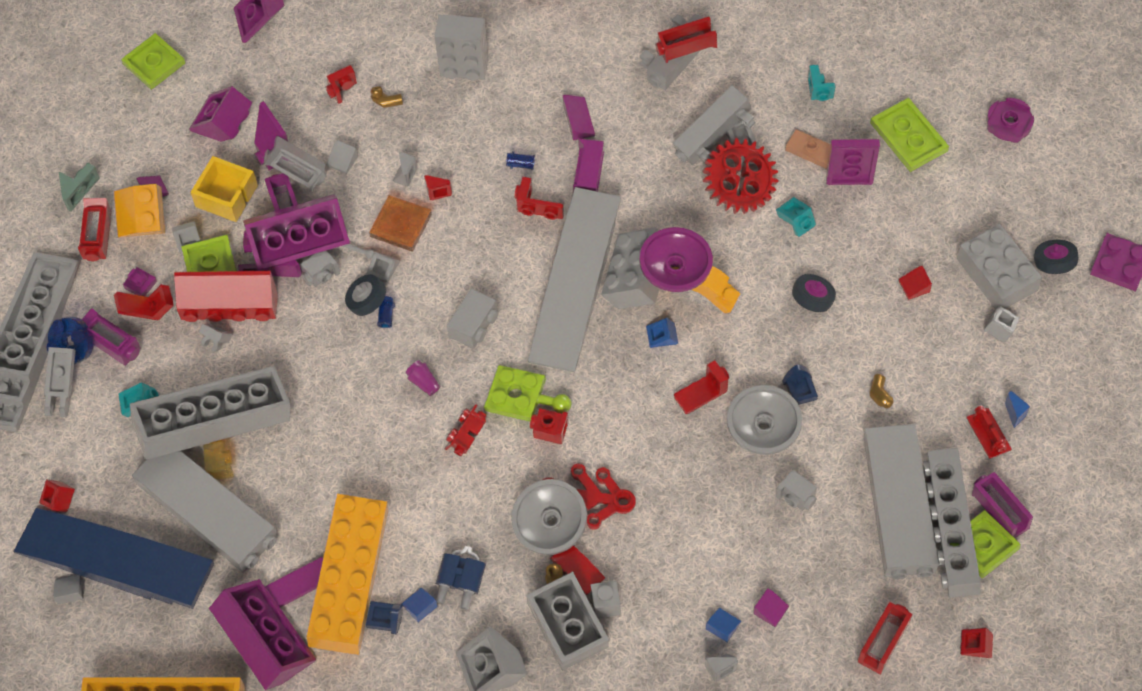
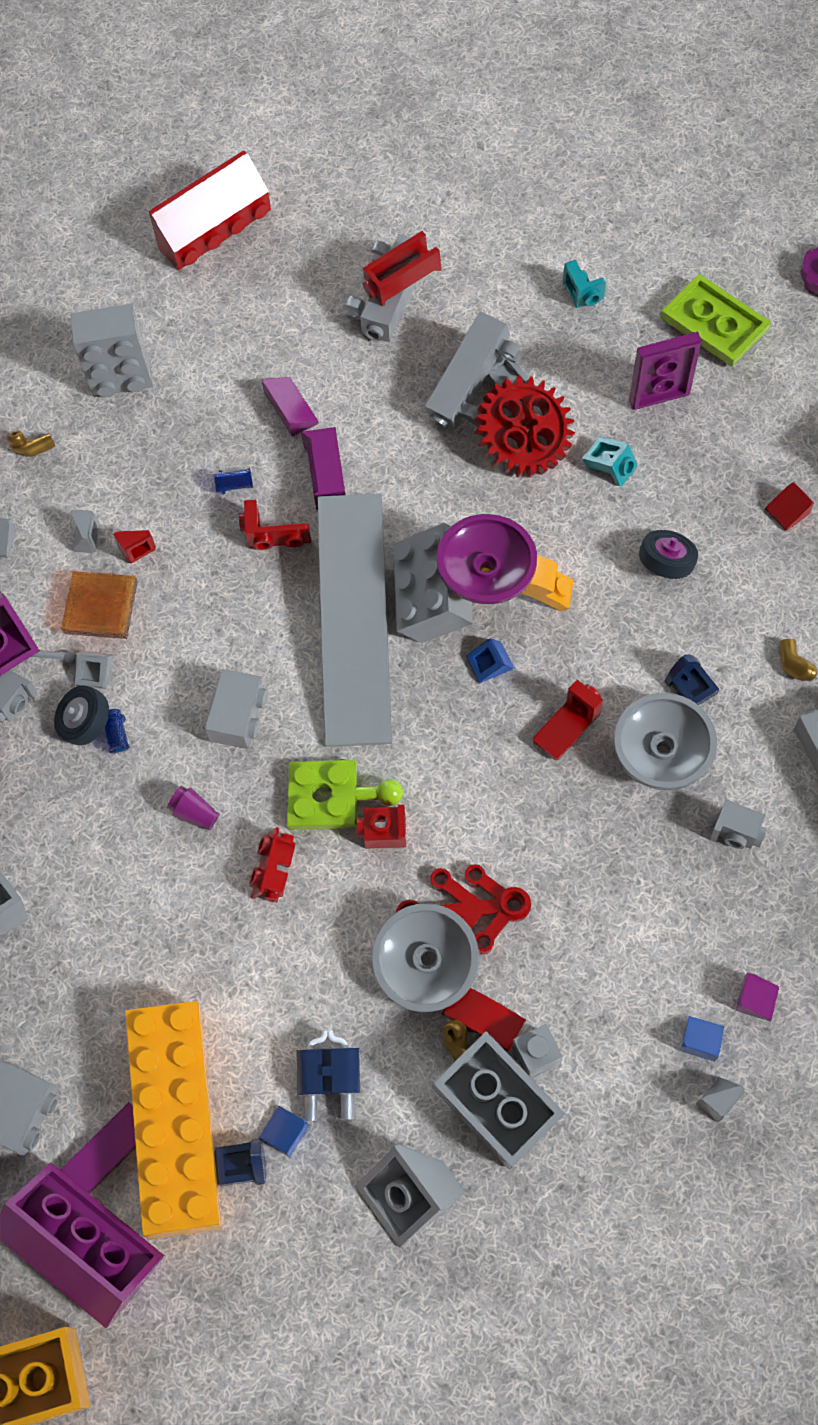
camera: 15 degrees left, 5 degrees up
nougat plate [785,129,831,169] -> none

